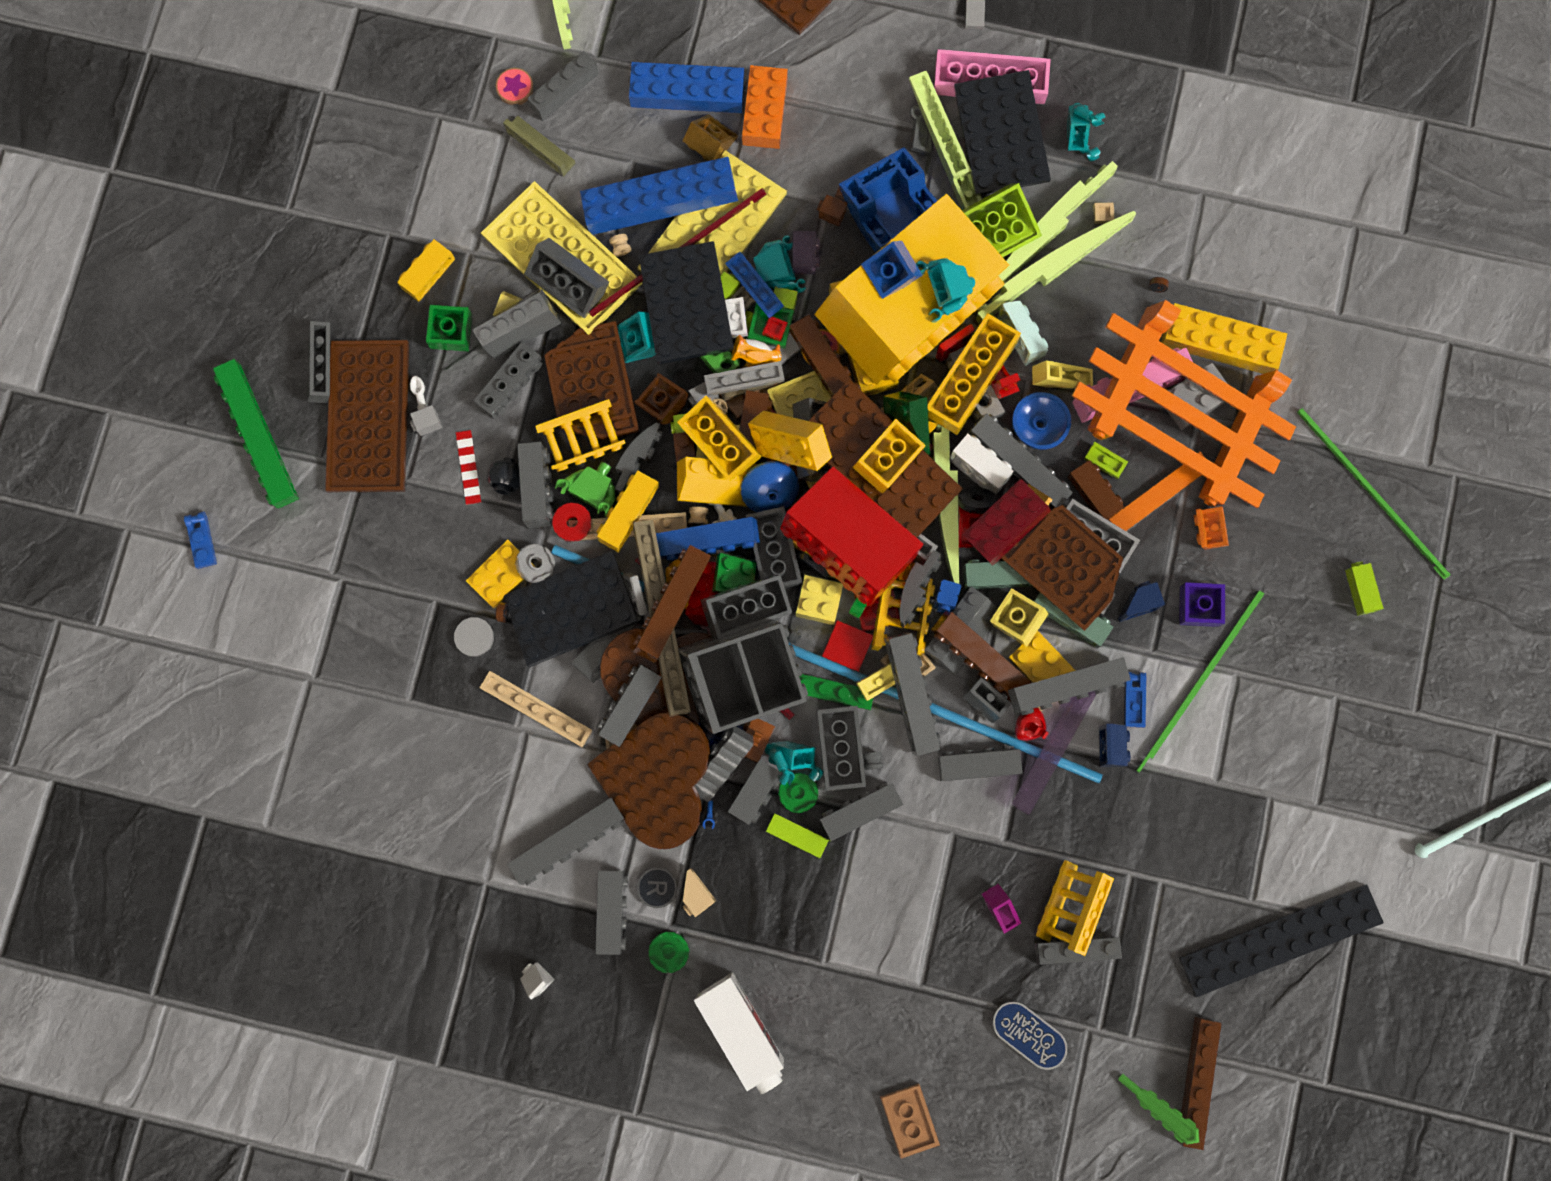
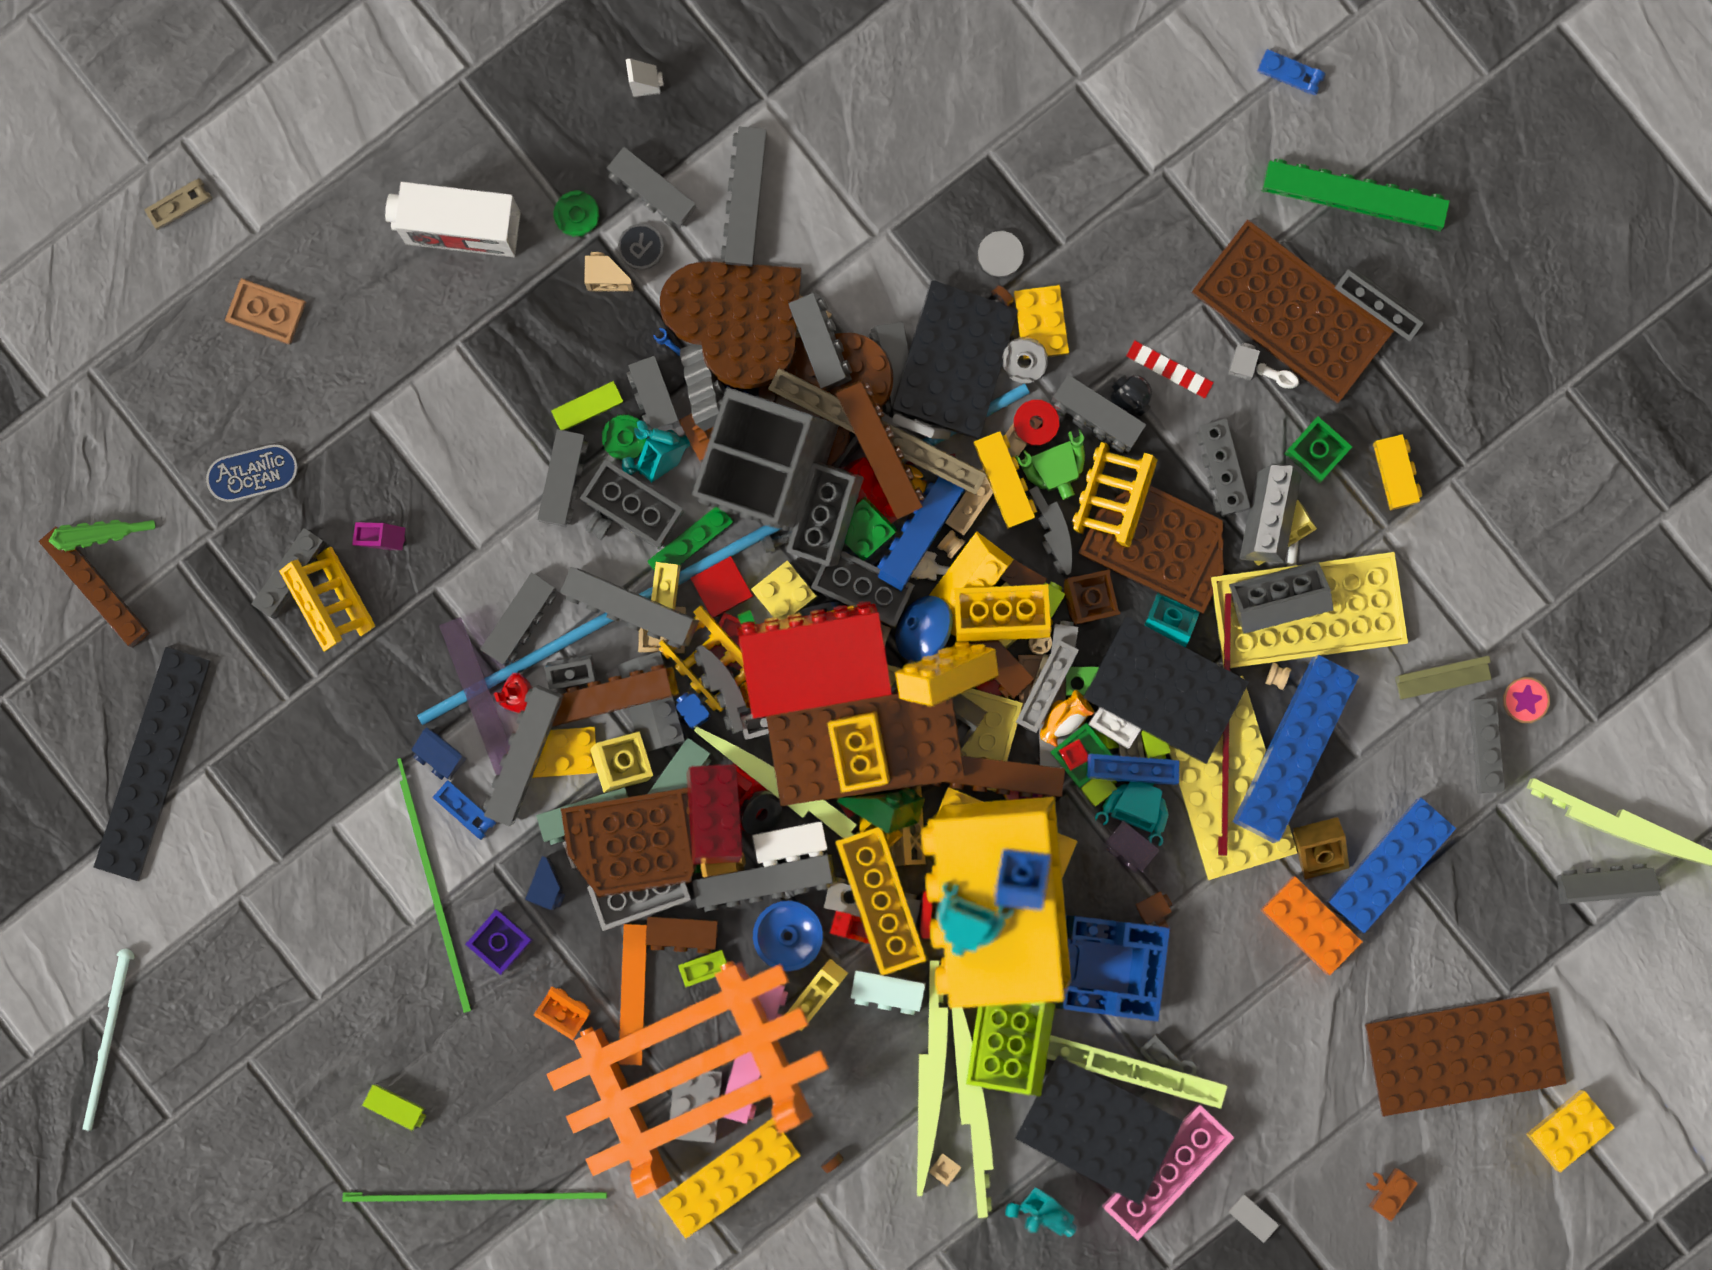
camera: 130 degrees right, 5 degrees up
tan plate [480,671,593,748] -> none

